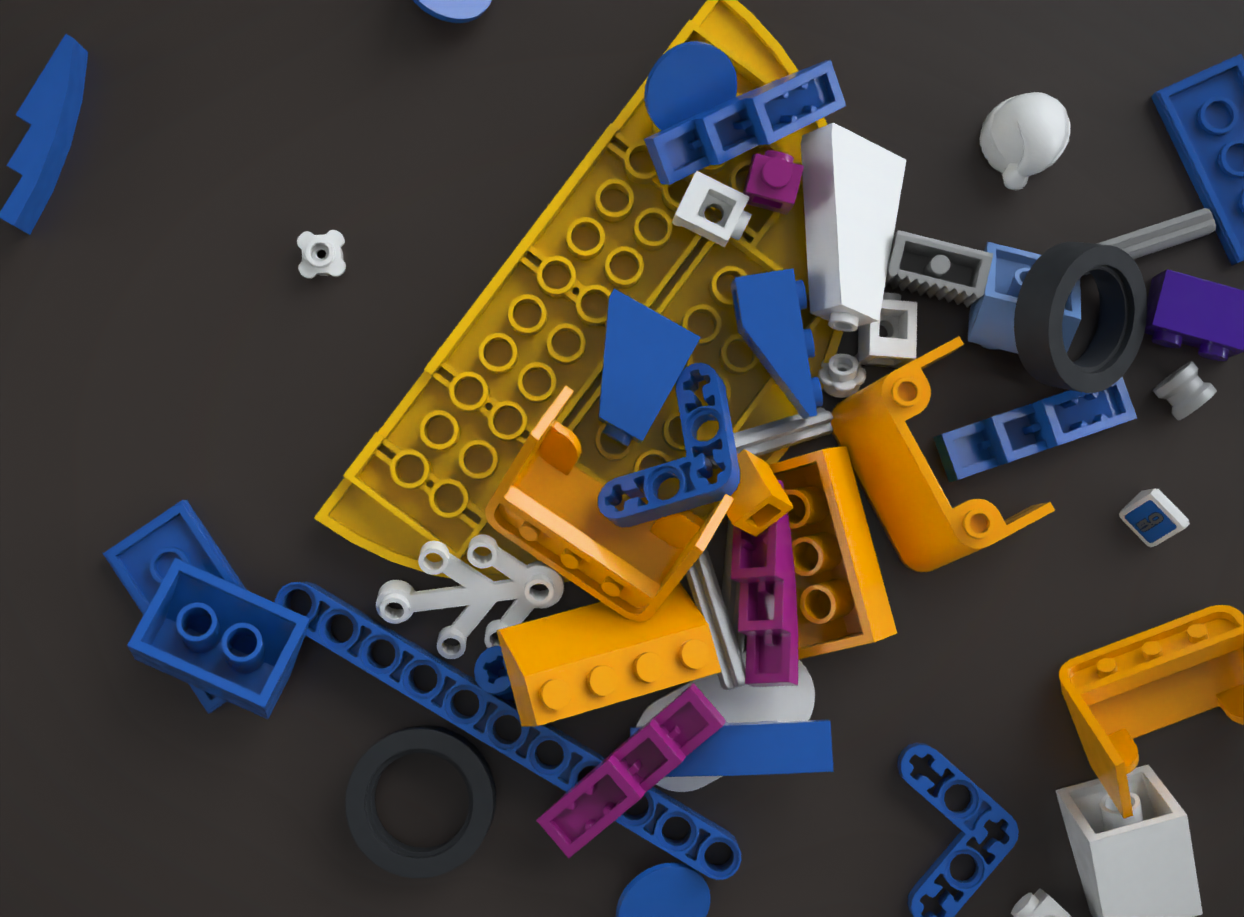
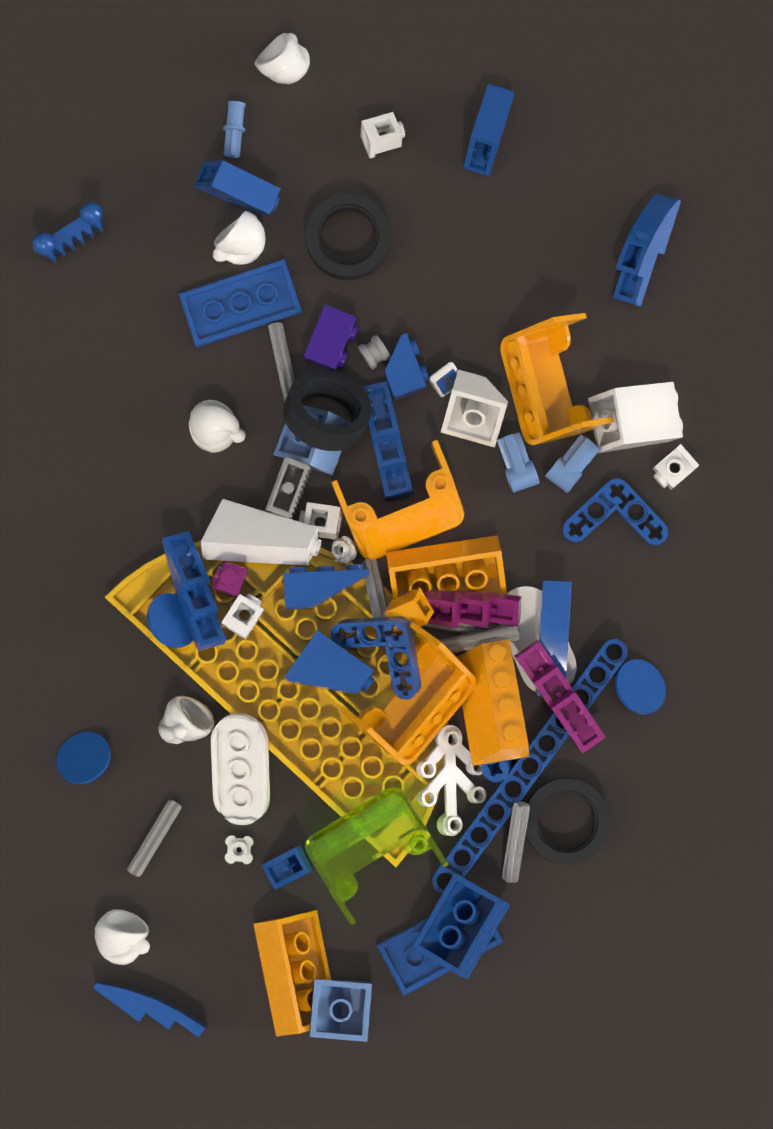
camera: 90 degrees left, 0 degrees up
none -> white piece [95,909,150,965]
none -> light grey axle [127,800,182,877]
none -> white piece [158,696,215,744]
none -> white tile [211,713,270,825]
none -> light orange slope [253,910,331,1036]
none -> blue slope [262,844,314,890]
none -> clear neon green windscreen [305,787,449,925]
none -> medium blue slope [310,979,372,1042]
none -> blue slope [385,333,429,401]
none -> white slope [441,370,508,448]
none -> medium blue piece [497,432,540,493]
none -> light grey axle [502,802,530,883]
none -> medium blue piece [545,435,599,494]

